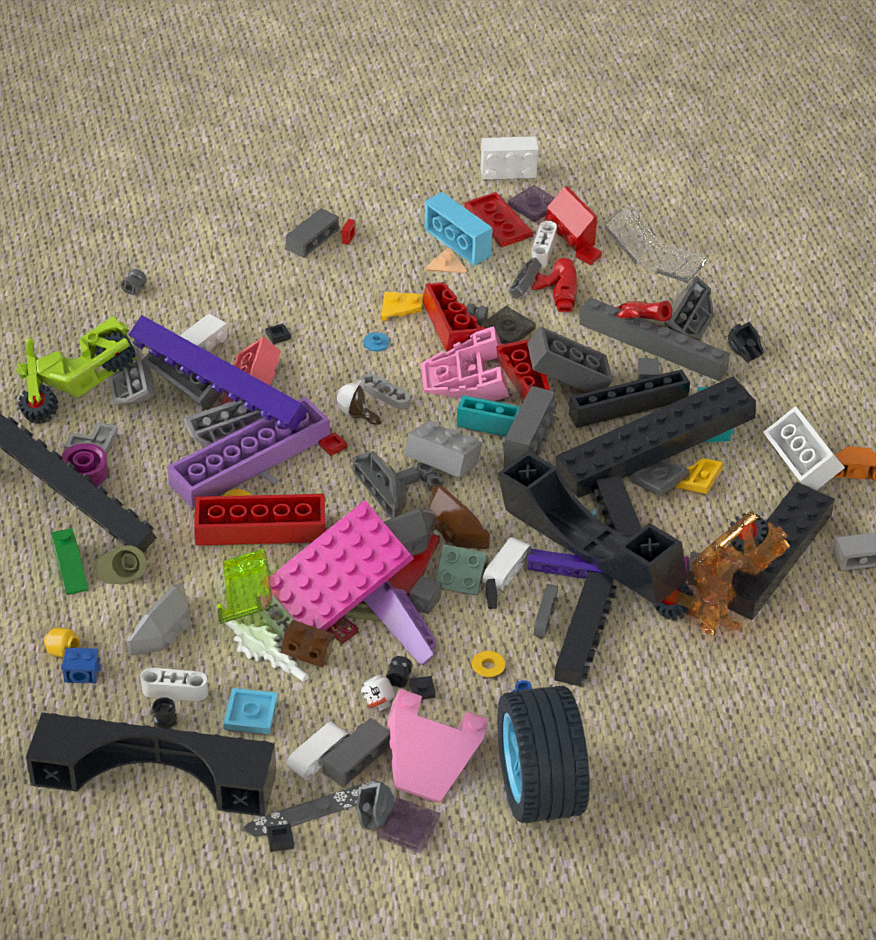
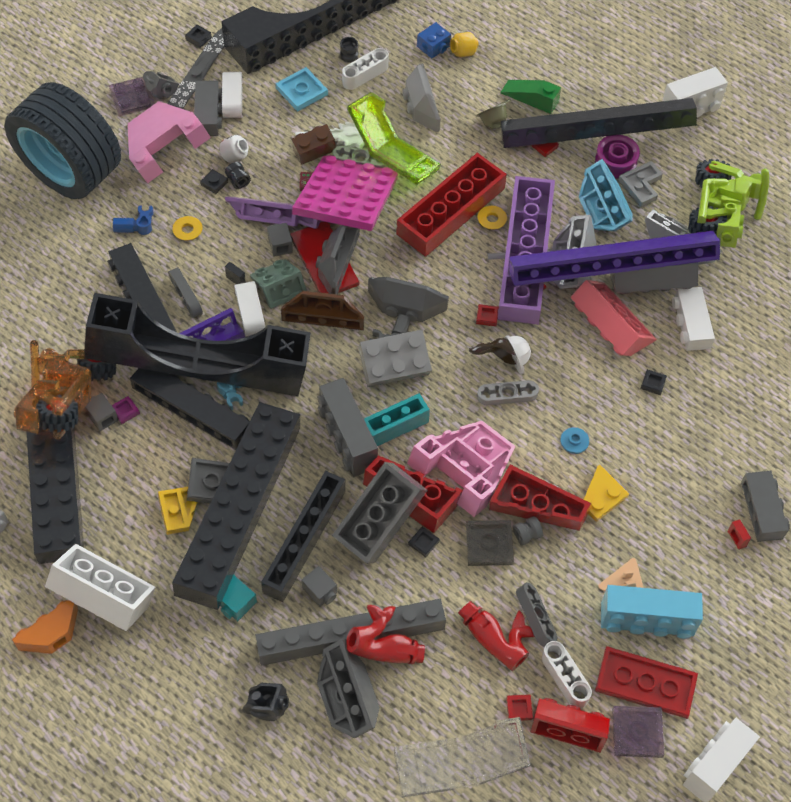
camera: 135 degrees right, 15 degrees up
none -> medium azure wedge [579,159,633,232]

